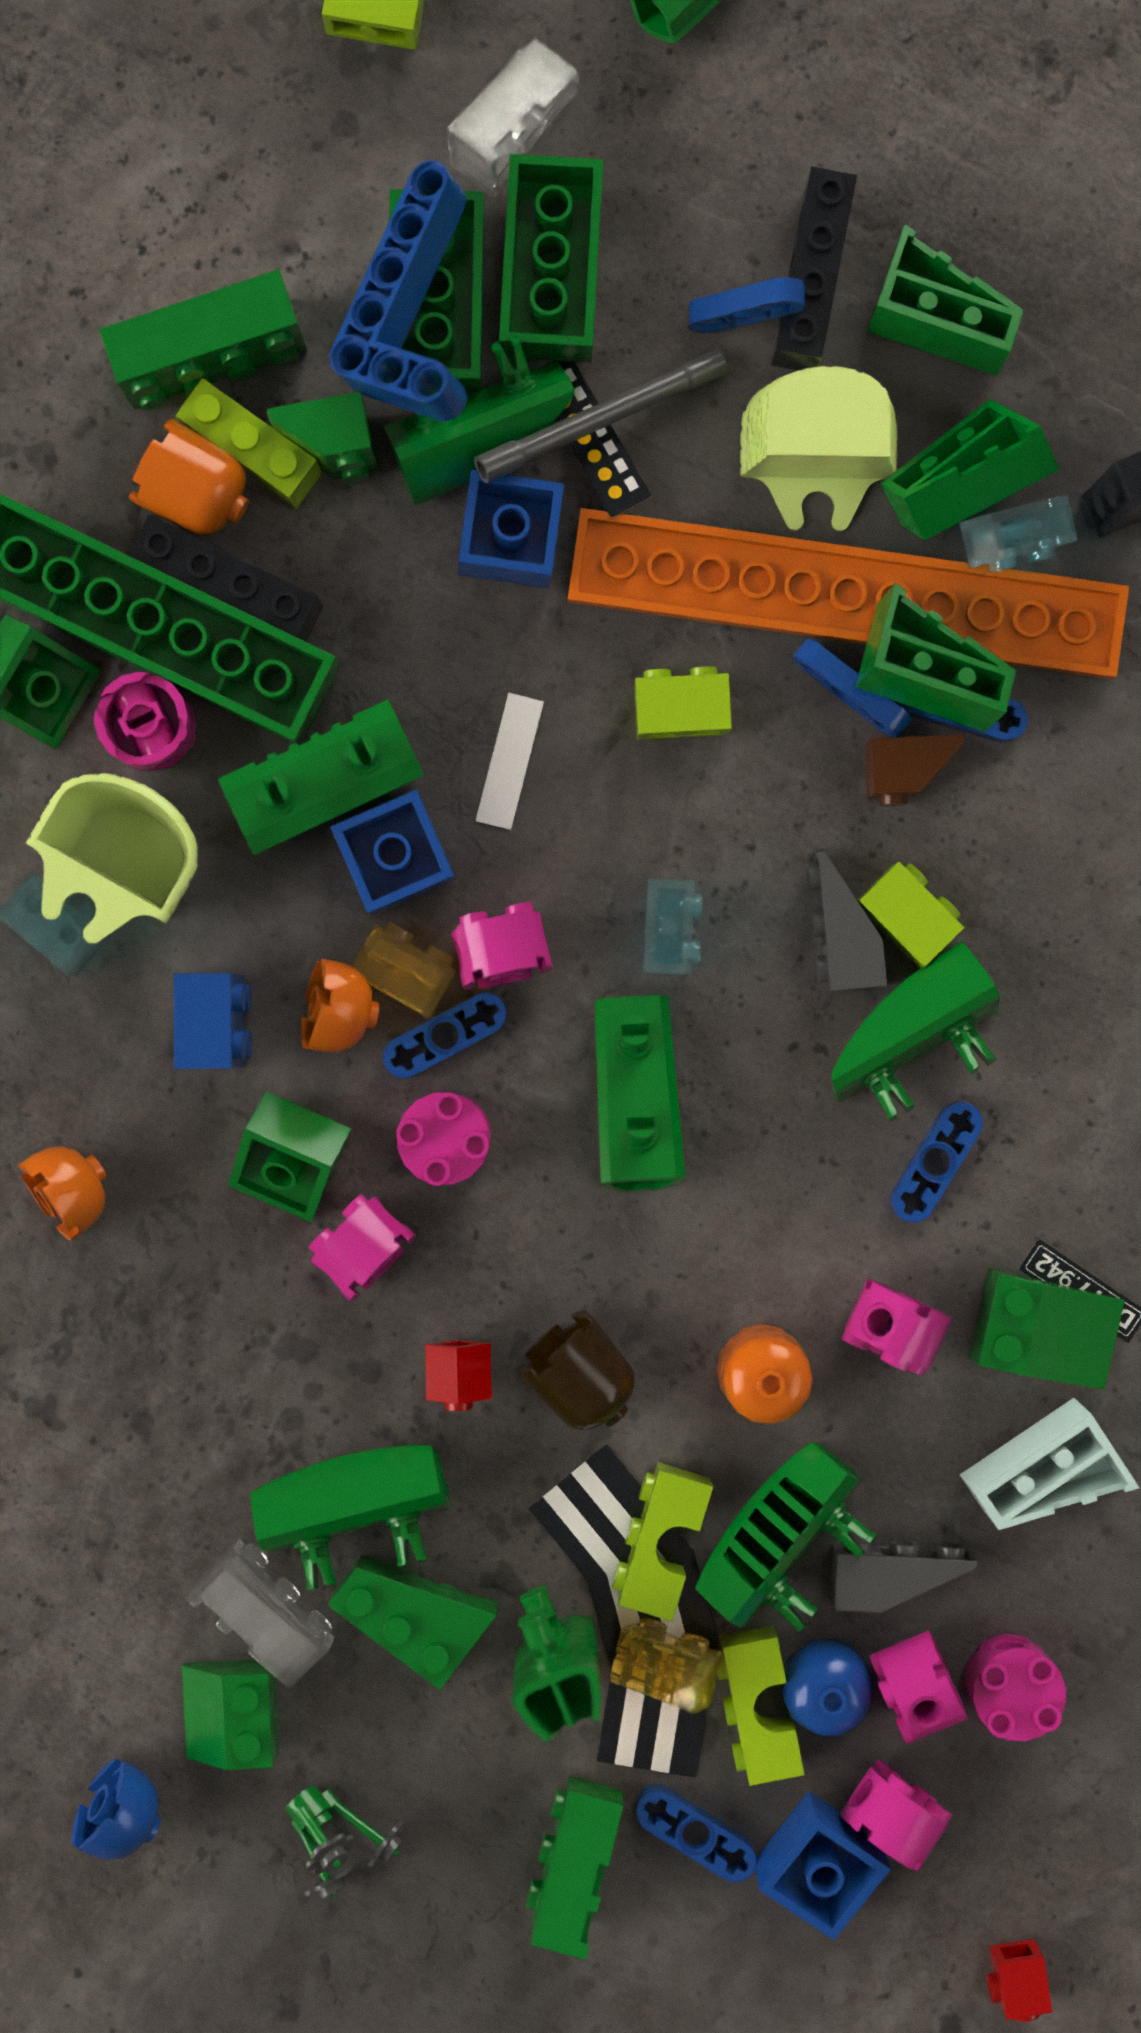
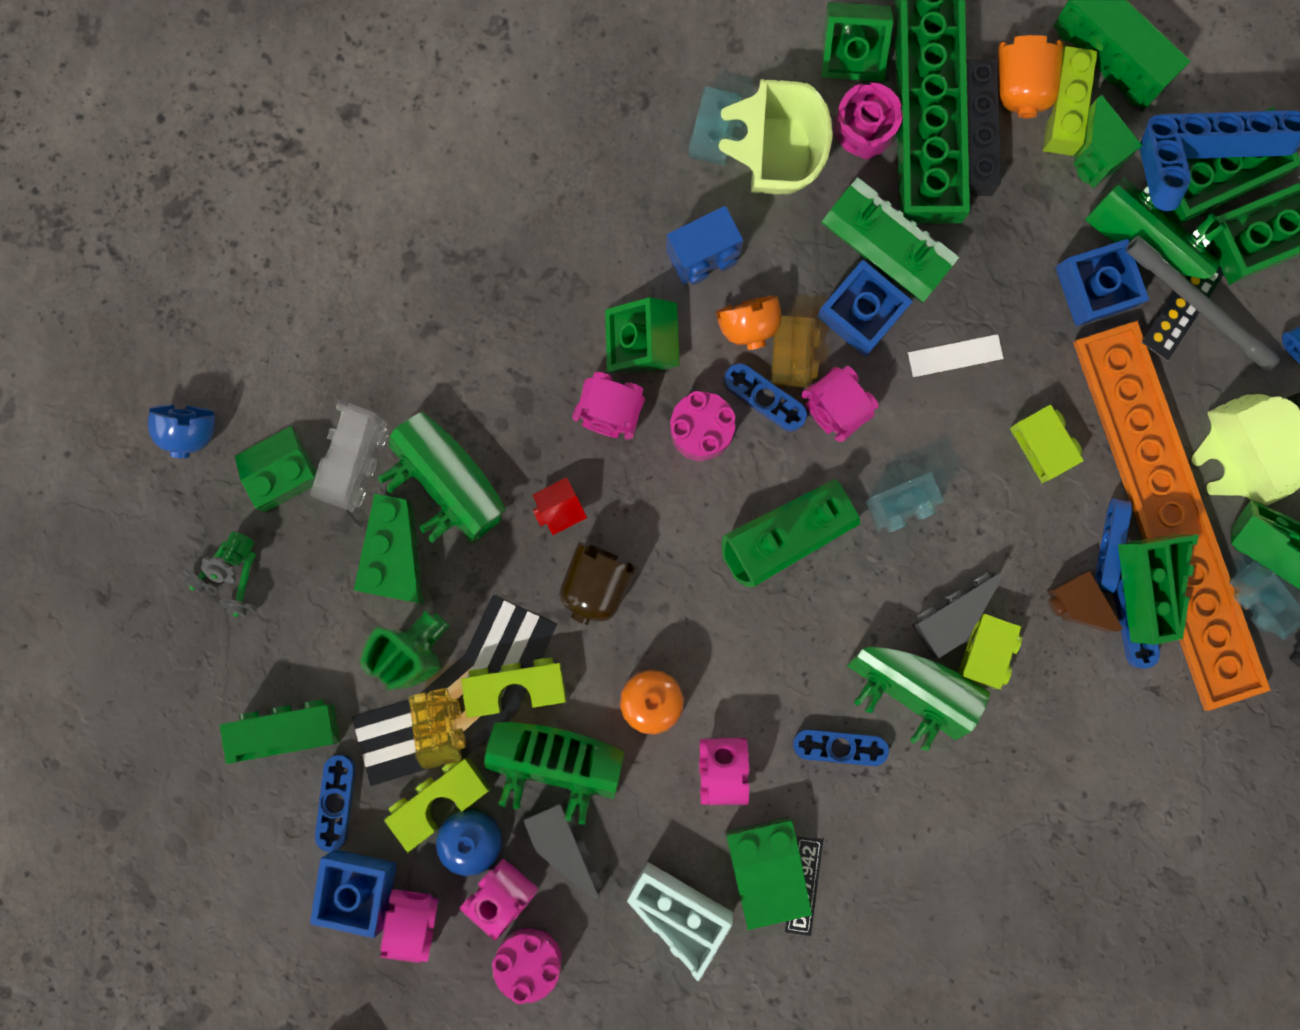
camera: 65 degrees right, 5 degrees down
orange cylinder [17,1146,107,1241] -> none

